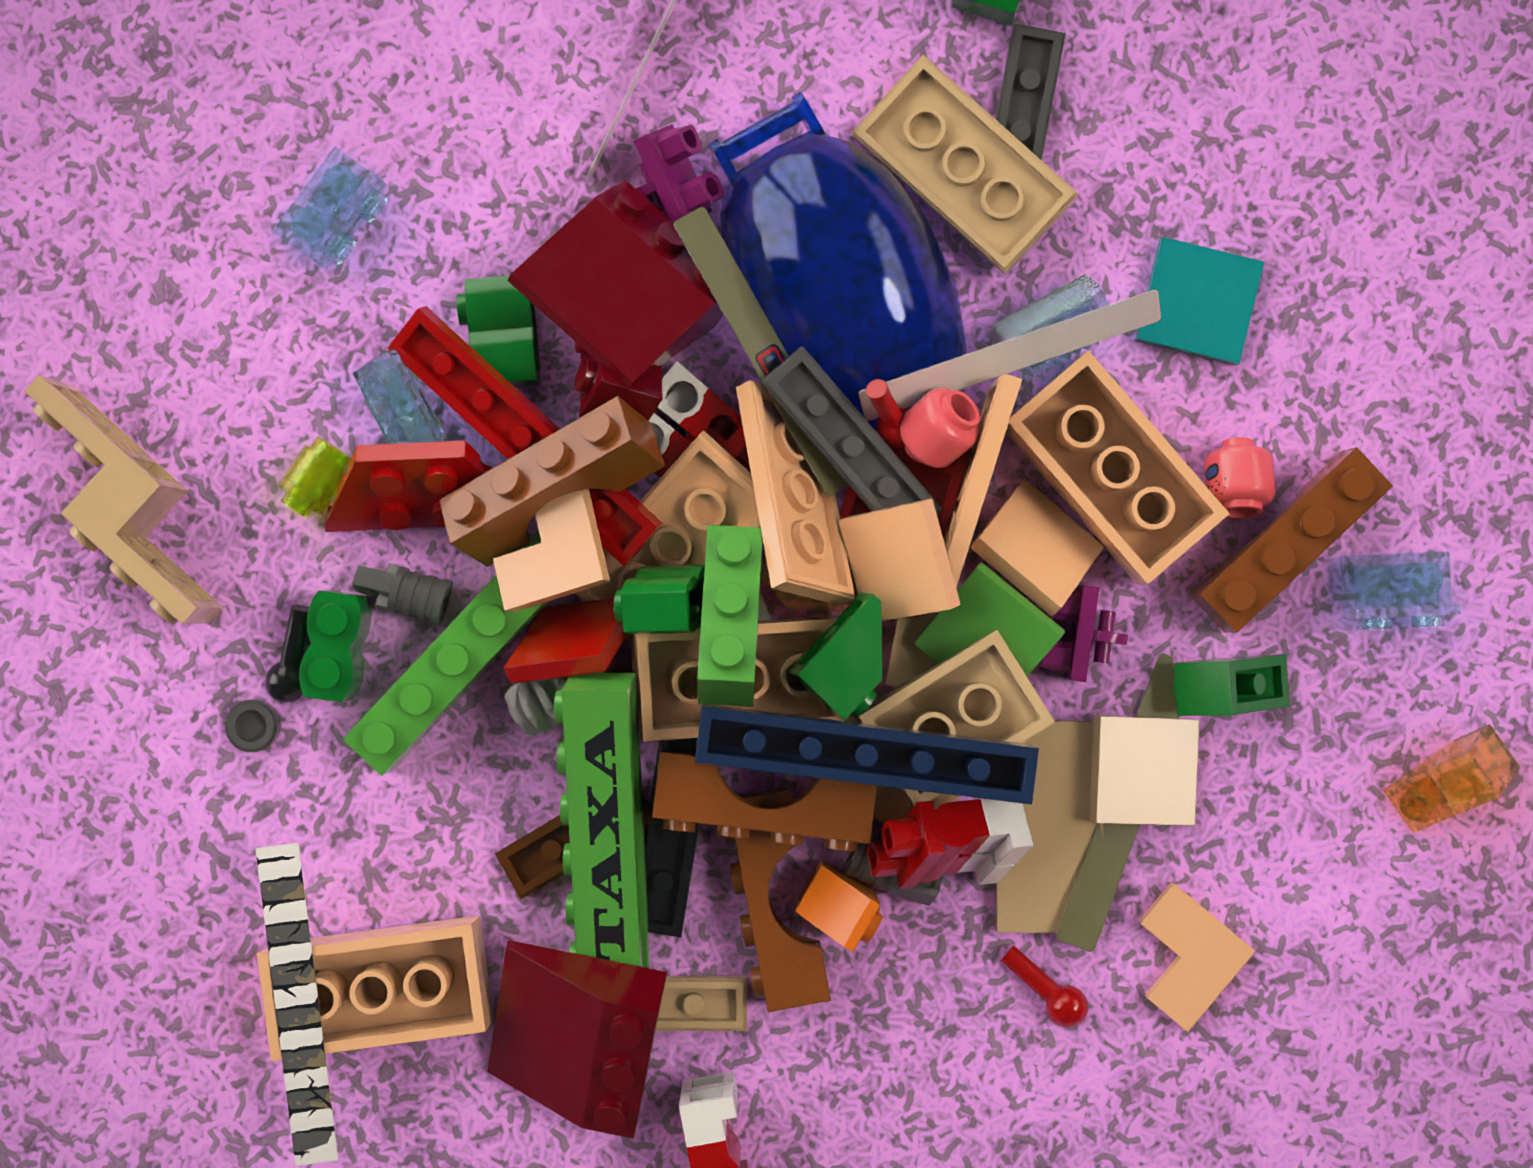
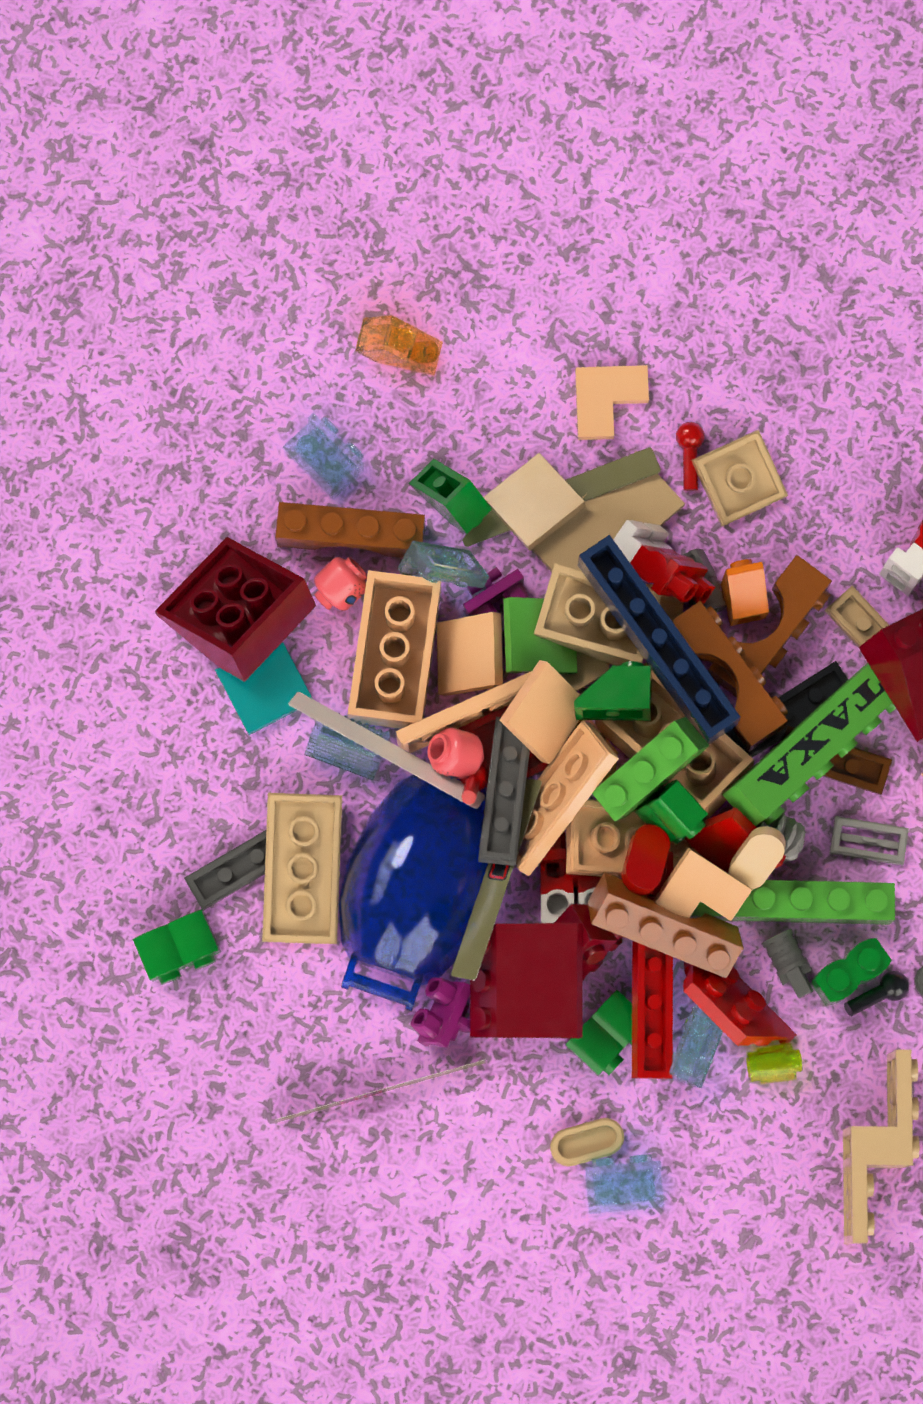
camera: 130 degrees left, 10 degrees down
none -> dark red slope [155,537,316,682]
none -> clear light blue bracket [397,541,489,588]
none -> tan tile [550,1118,624,1167]
none -> red tile [621,824,670,895]
none -> tan tile [691,430,788,526]
none -> tan tile [729,826,786,889]
none -> light grey tile [829,816,909,866]

